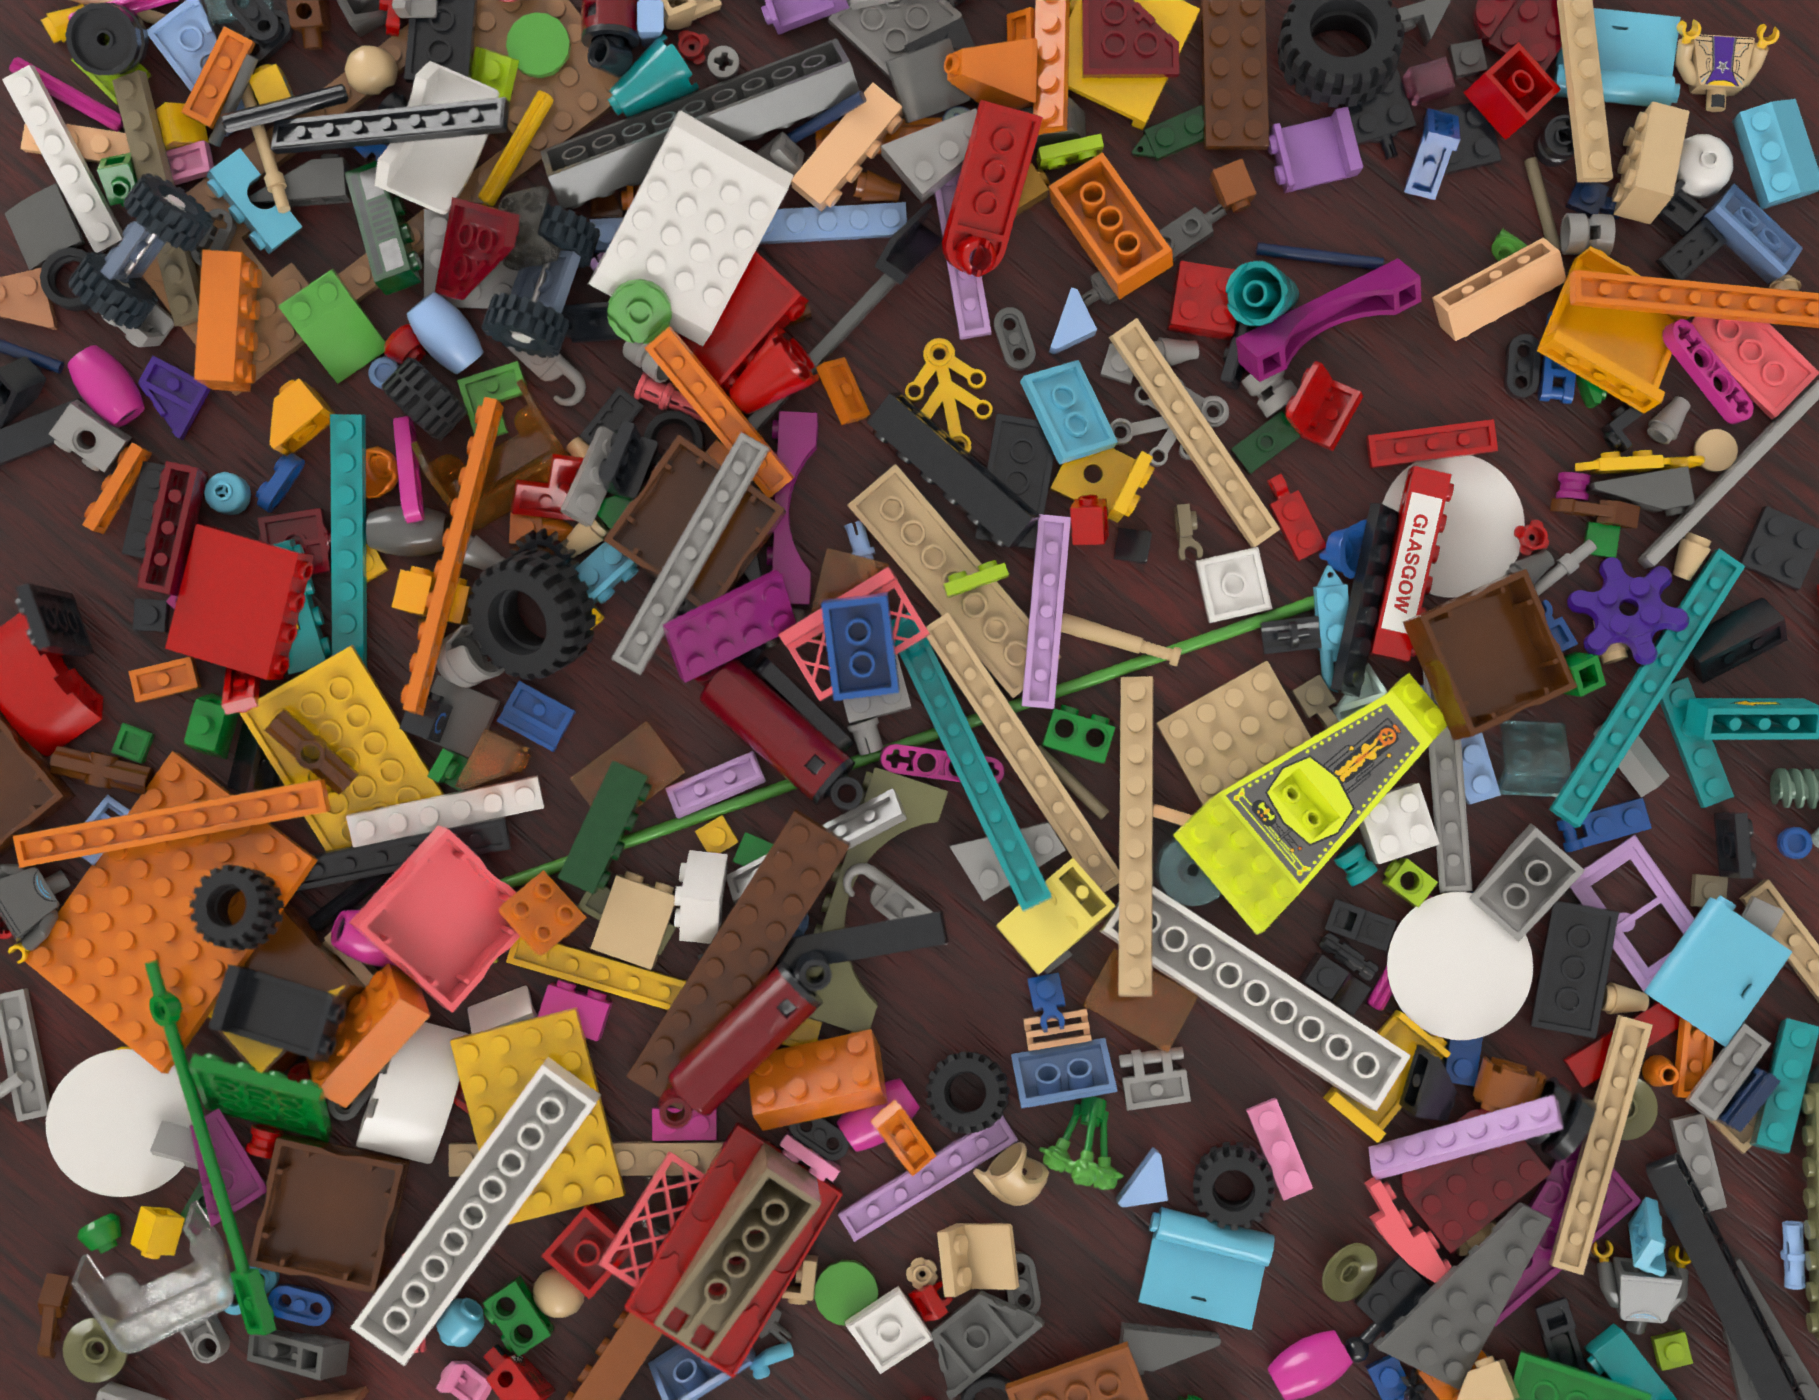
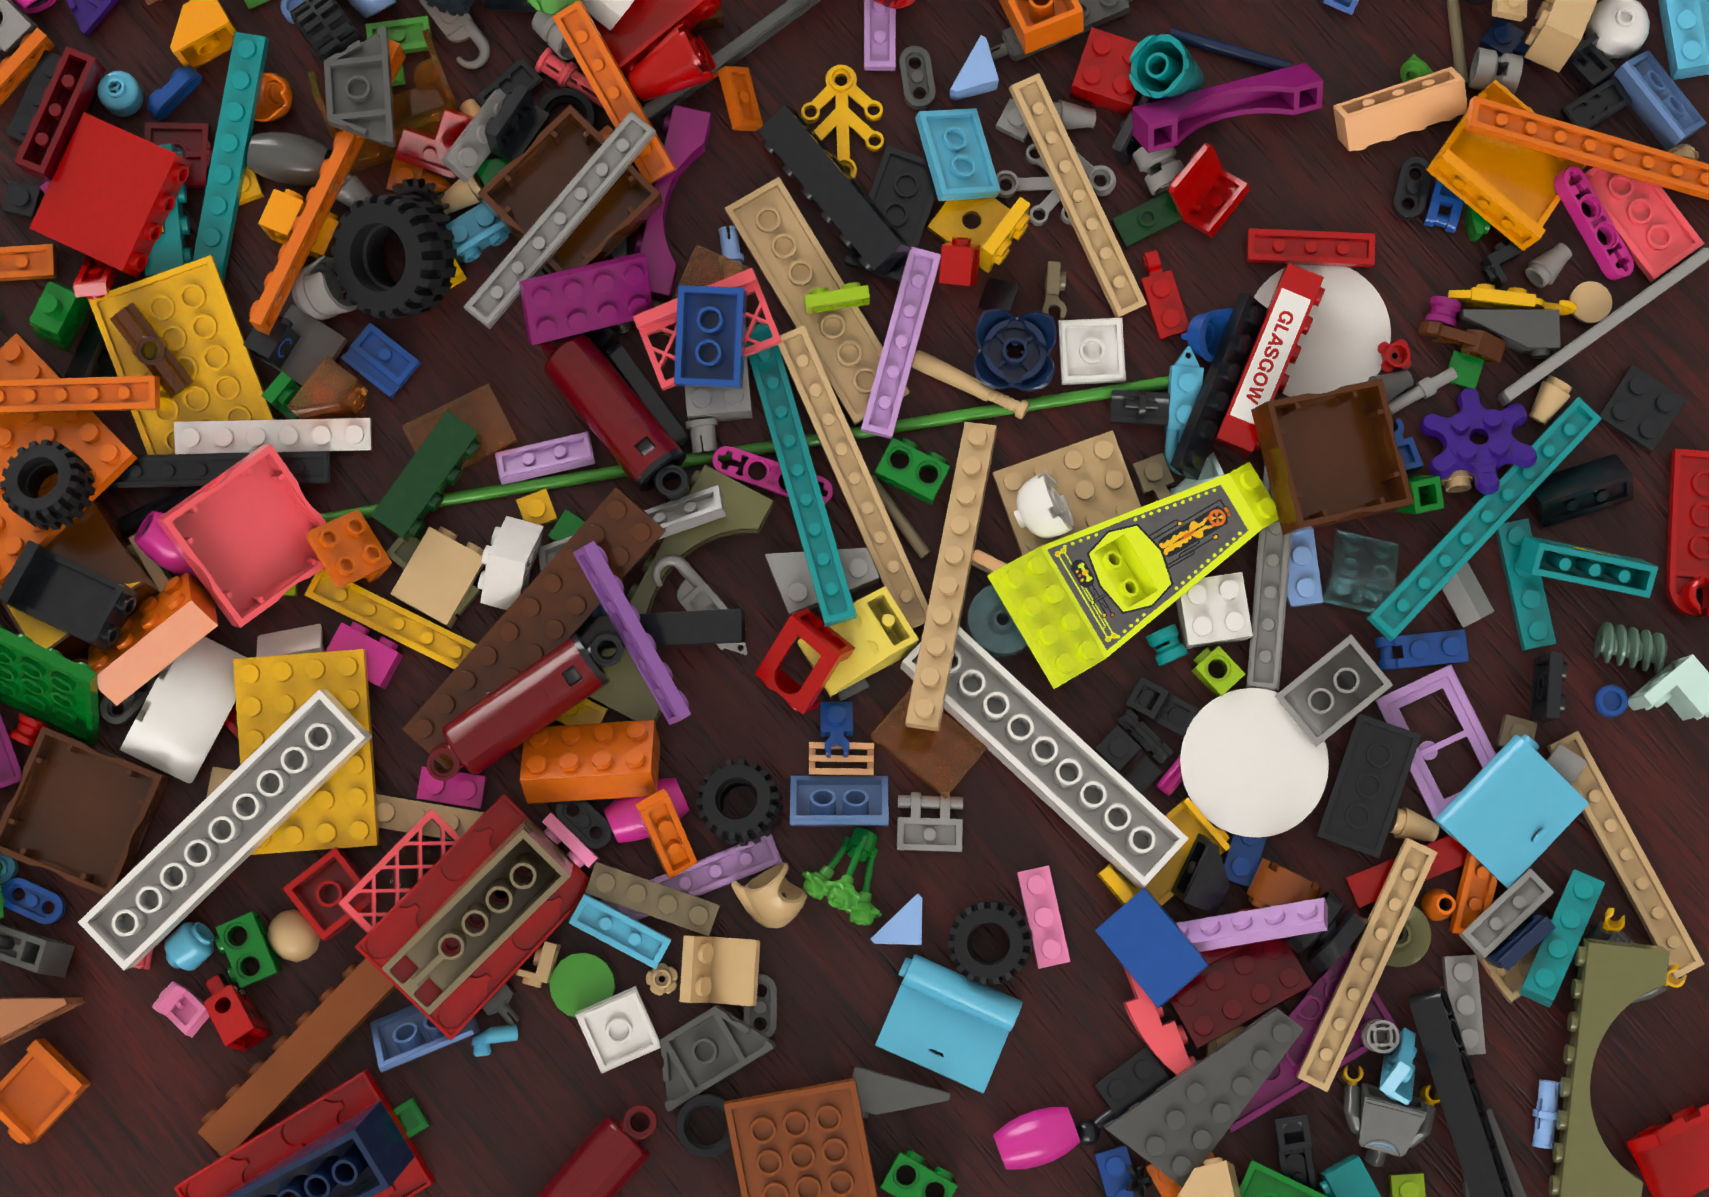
camera: 10 degrees right, 5 degrees down
dark pink beam [393,416,425,523] -> none
red tile [908,1281,952,1322] -> none
olive dish [1322,1243,1377,1302] -> none
none -> dark grey wing [324,26,396,147]
none -> medium azure plate [569,893,672,969]
none -> medium lavender plate [573,541,691,725]
none -> dark tan plate [585,862,720,936]
none -> red panel [755,608,855,714]
none -> dark blue brick [973,309,1057,392]
none -> white cylinder [1014,471,1074,538]
none -> blue tile [1095,888,1210,1008]
none -> light grey wheel [1360,1019,1400,1054]

